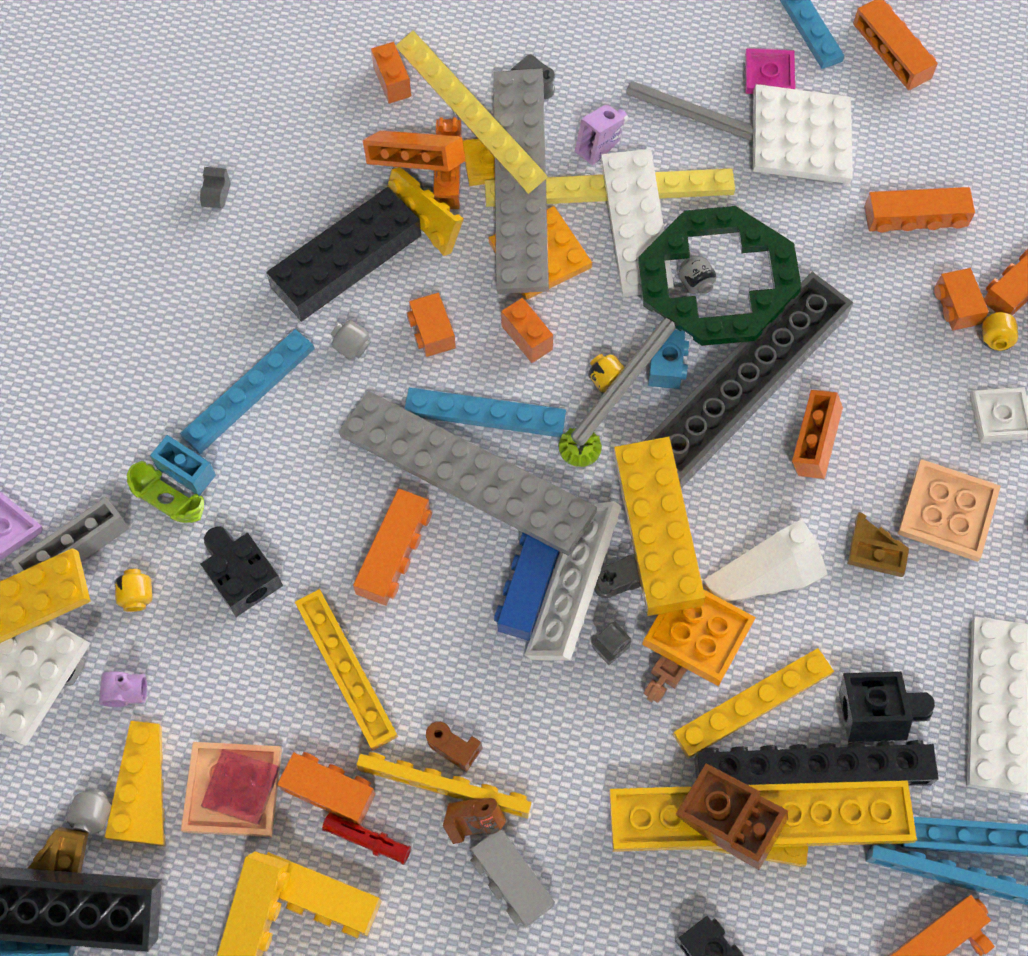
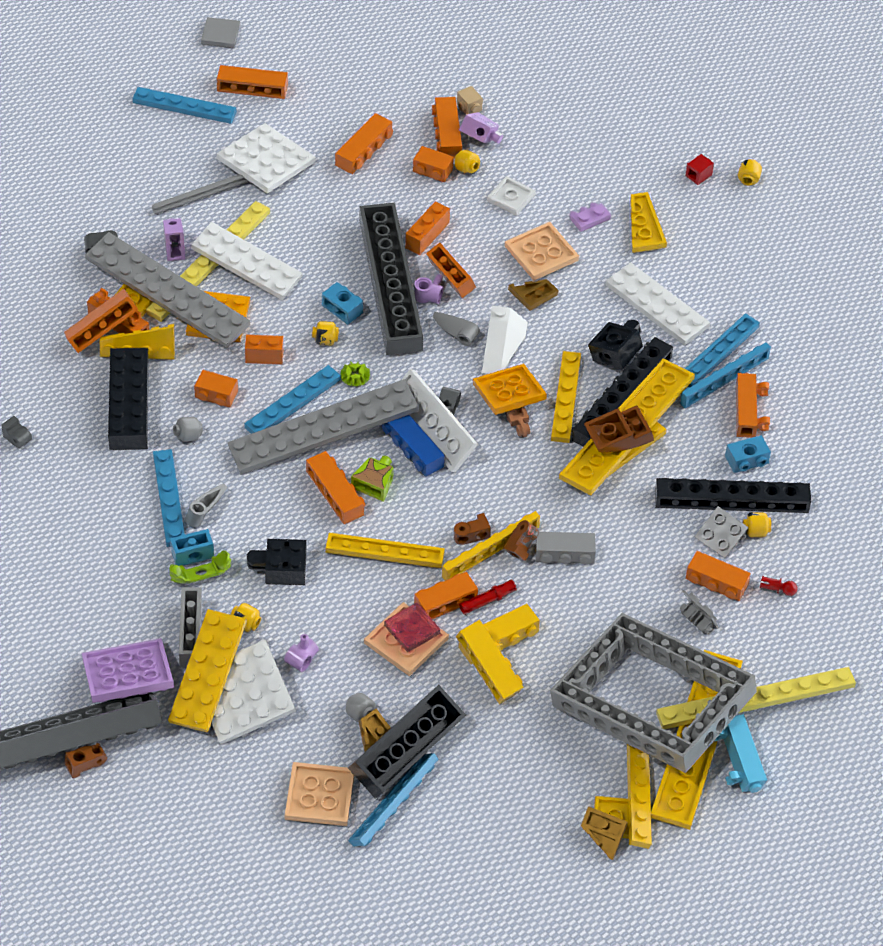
camera: 55 degrees left, 15 degrees down
yellow wing [104,721,166,847] -> none
orange brick [371,42,411,104] -> none
light yellow plate [395,30,548,194] -> none
light grey axle [571,318,675,446] -> none
dark grey leg [592,621,631,665] -> none
yellow brick [614,437,705,616] -> none
dark green plate [638,206,802,346] -> none
light grey head [678,256,717,295] -> none
dark pink plate [745,48,796,94] -> none
none -> light grey piece [185,484,227,527]
none -> lime torso [351,455,394,502]
none -> orange brick [405,201,450,255]
none -> lavender piece [414,274,444,304]
none -> light grey piece [433,312,480,346]

